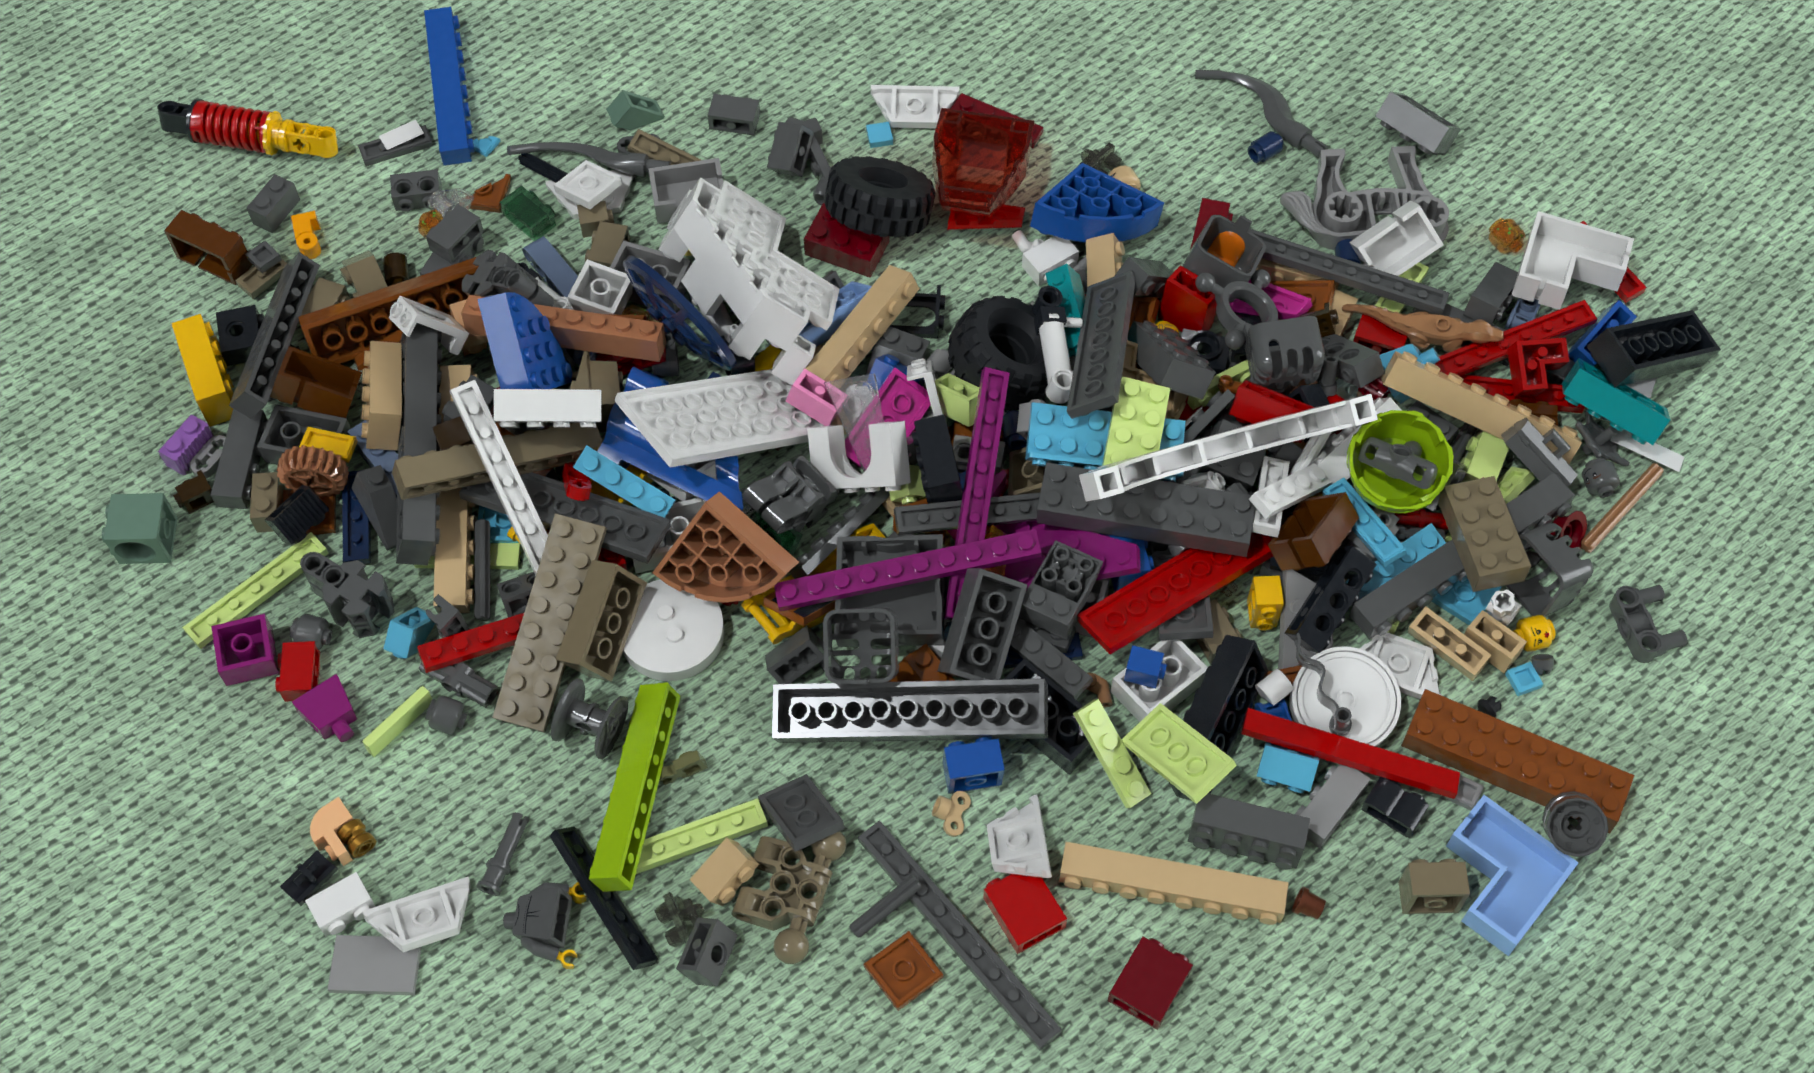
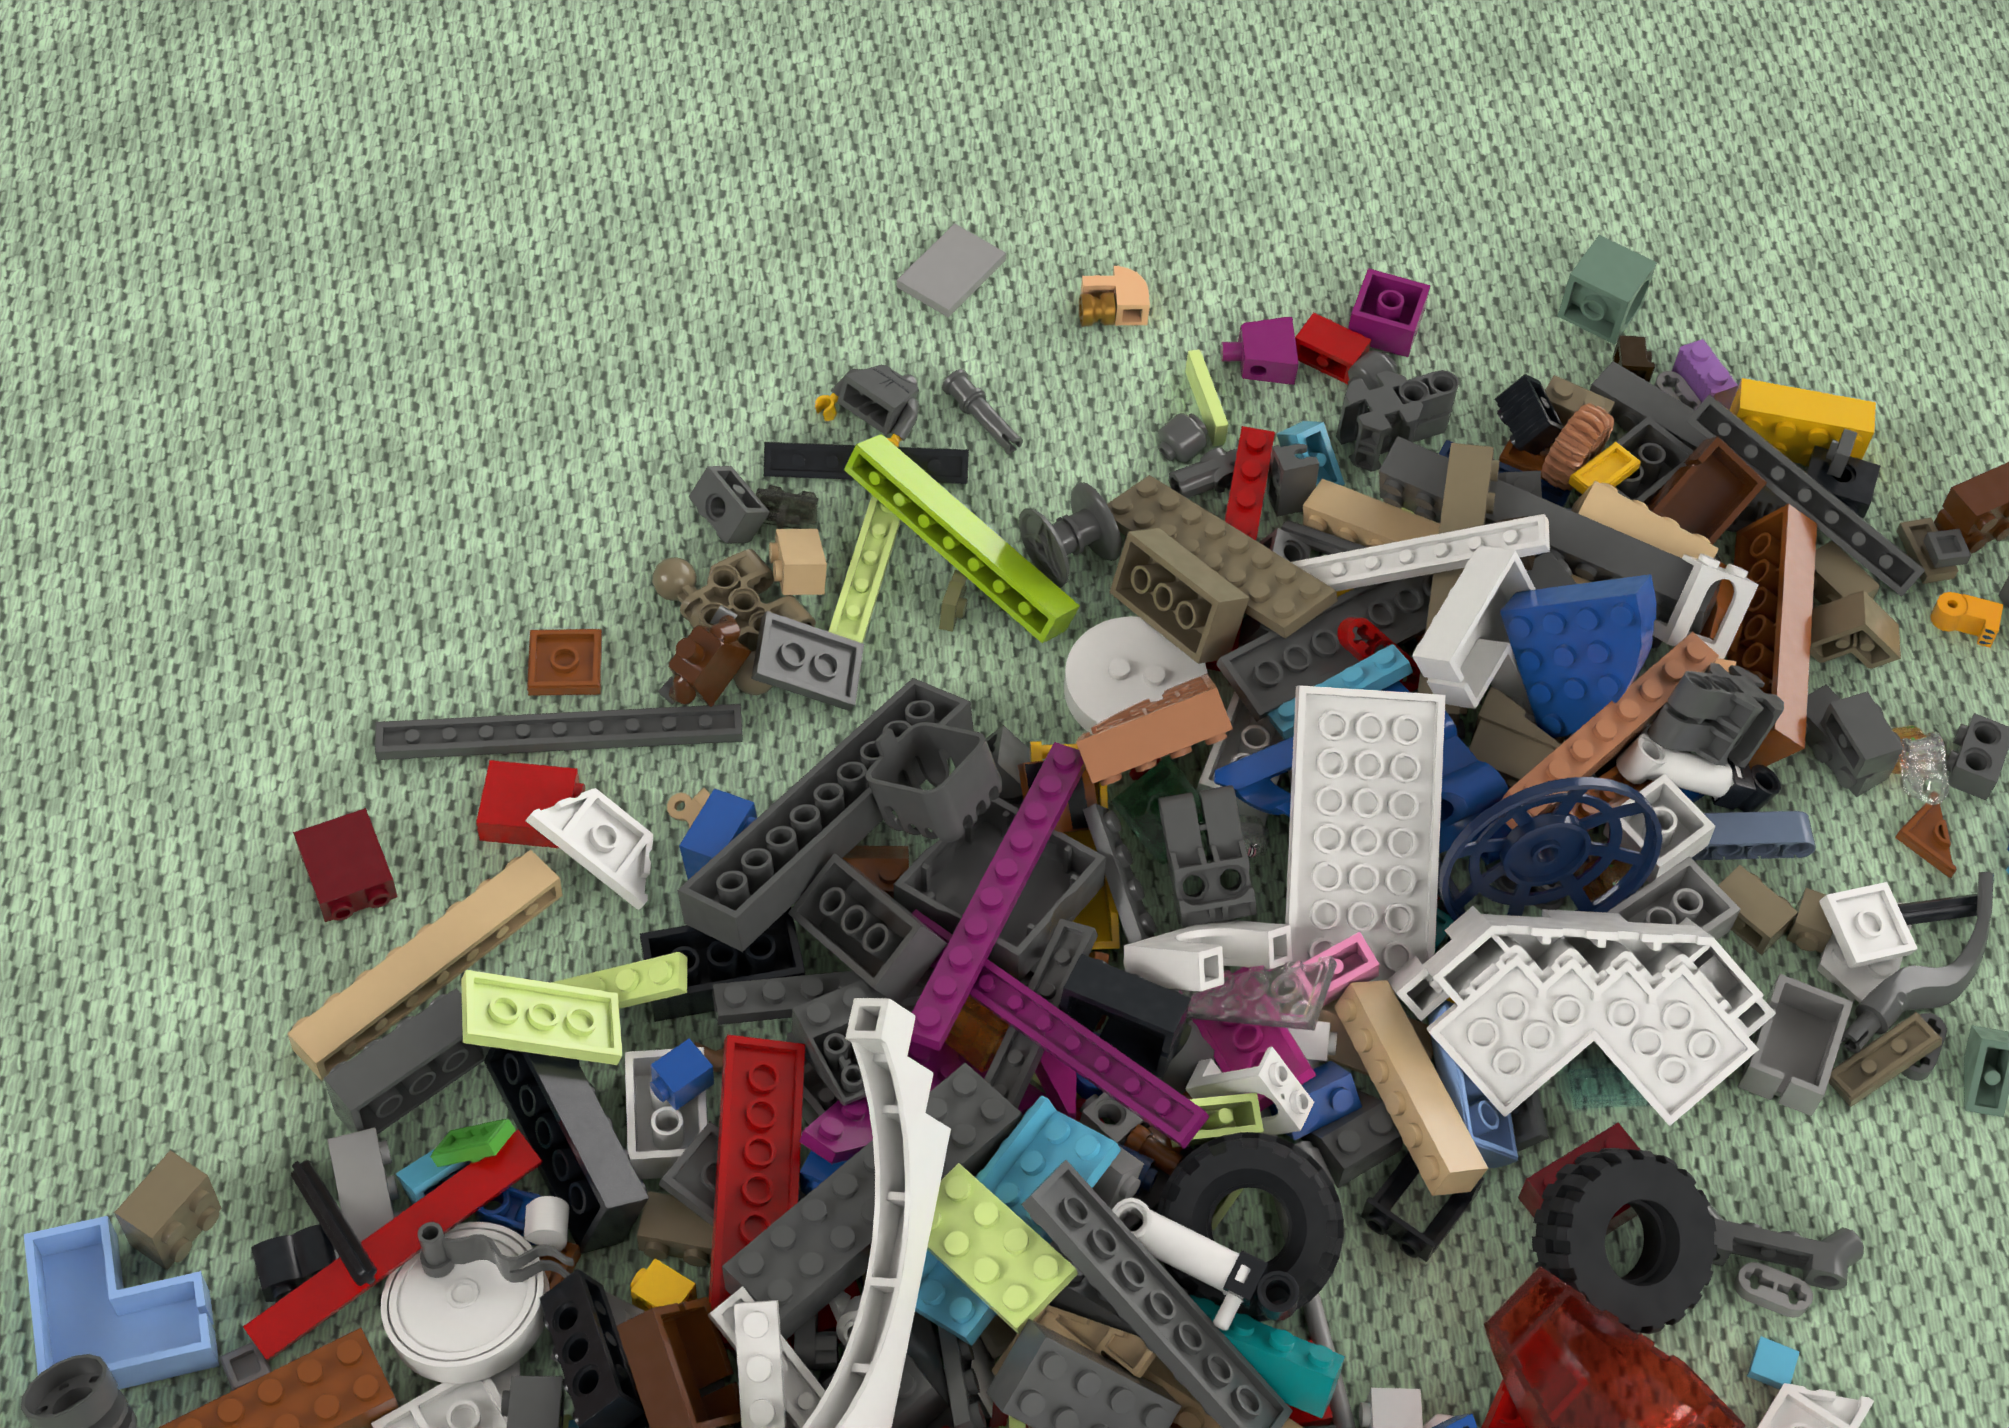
camera: 120 degrees right, 5 degrees down
yellowish green plate [182,532,329,649] -> none
black hips [280,850,338,906] -> none
white brick [305,872,376,937] -> none
white wing [363,877,471,953] -> none
dark brown brick [383,253,409,287] -> none
clear green piece [500,185,556,241] -> none
dark grey brick [708,94,760,136] -> none
dark grey brick [767,122,814,177] -> none
dark grey axle [849,875,922,938] -> none
copper piece [1292,886,1326,919] -> none
none -> black axle [291,1160,377,1286]
none -> bright green plate [430,1119,516,1167]
none -> reddish brown torso [658,605,751,707]
none -> light grey beam [1734,1262,1813,1318]
none -> dark grey plate [1826,428,1857,478]

